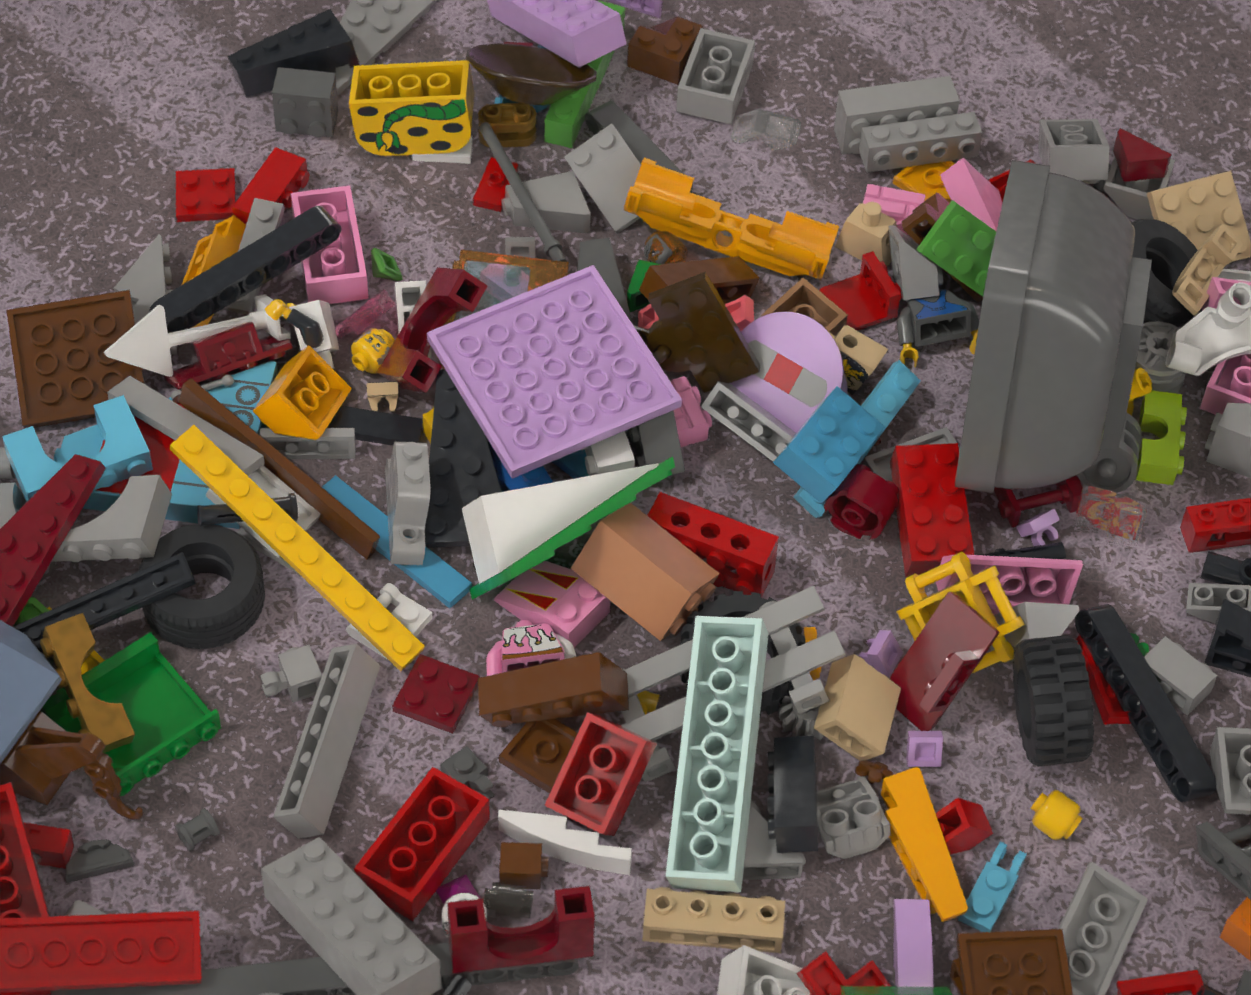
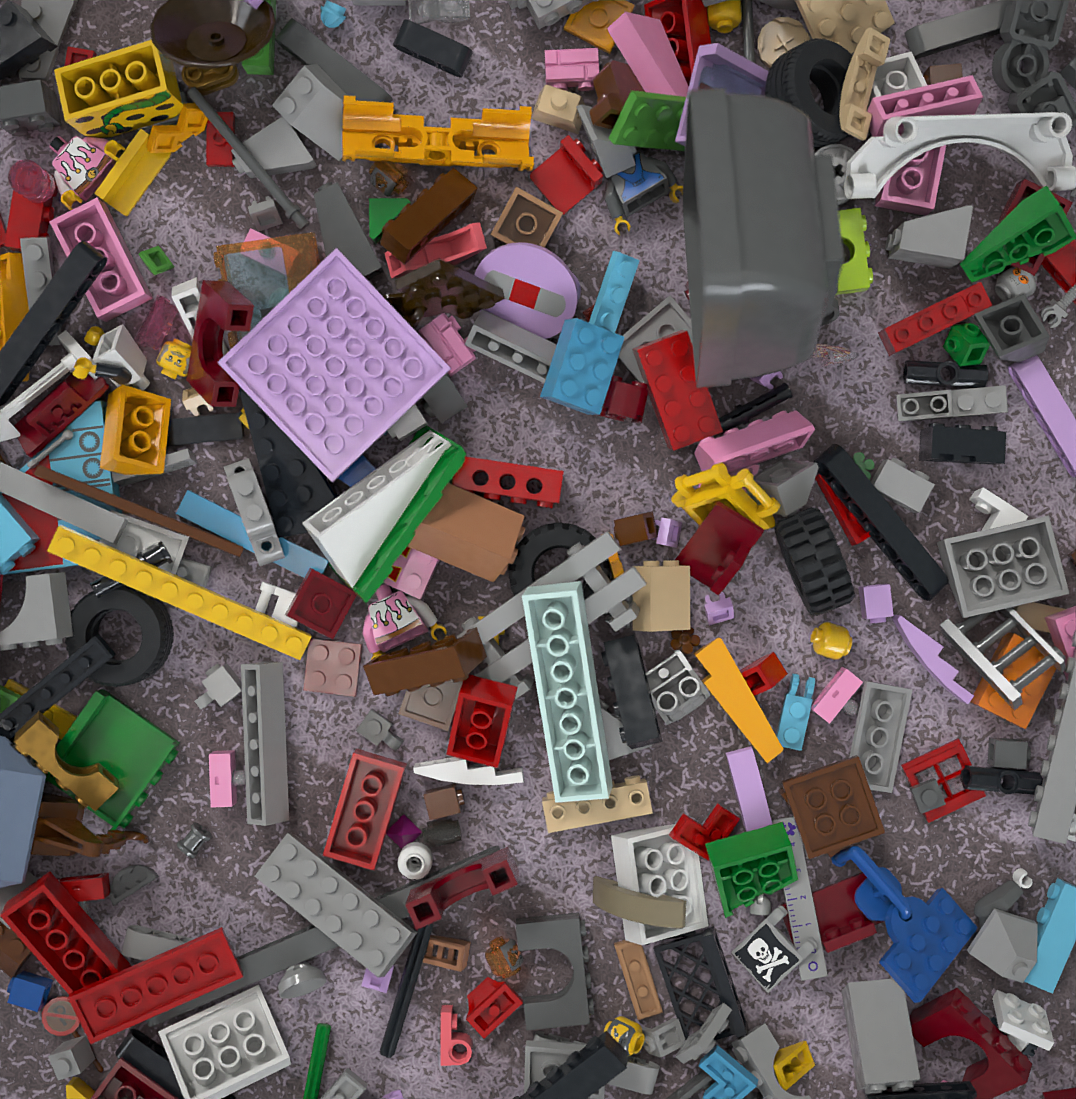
camera: 10 degrees left, 35 degrees up
tan torso [828,325,888,395] -> none
none -> clear pink wheel [8,159,55,203]
none -> torso [49,136,125,211]
none -> yellow panel [94,129,172,216]
none -> light orange tile [146,103,208,153]
none -> bright pink piece [209,750,246,807]
none -> dark red plate [285,568,357,640]
none -> medium azure plate [320,0,346,28]
none -> black beam [393,19,473,78]
none -> reddish brown brick [614,511,658,546]
none -> bright pink piece [810,667,863,723]
none -> lavender brick [858,584,894,623]
none -> lavender slope [892,615,974,704]

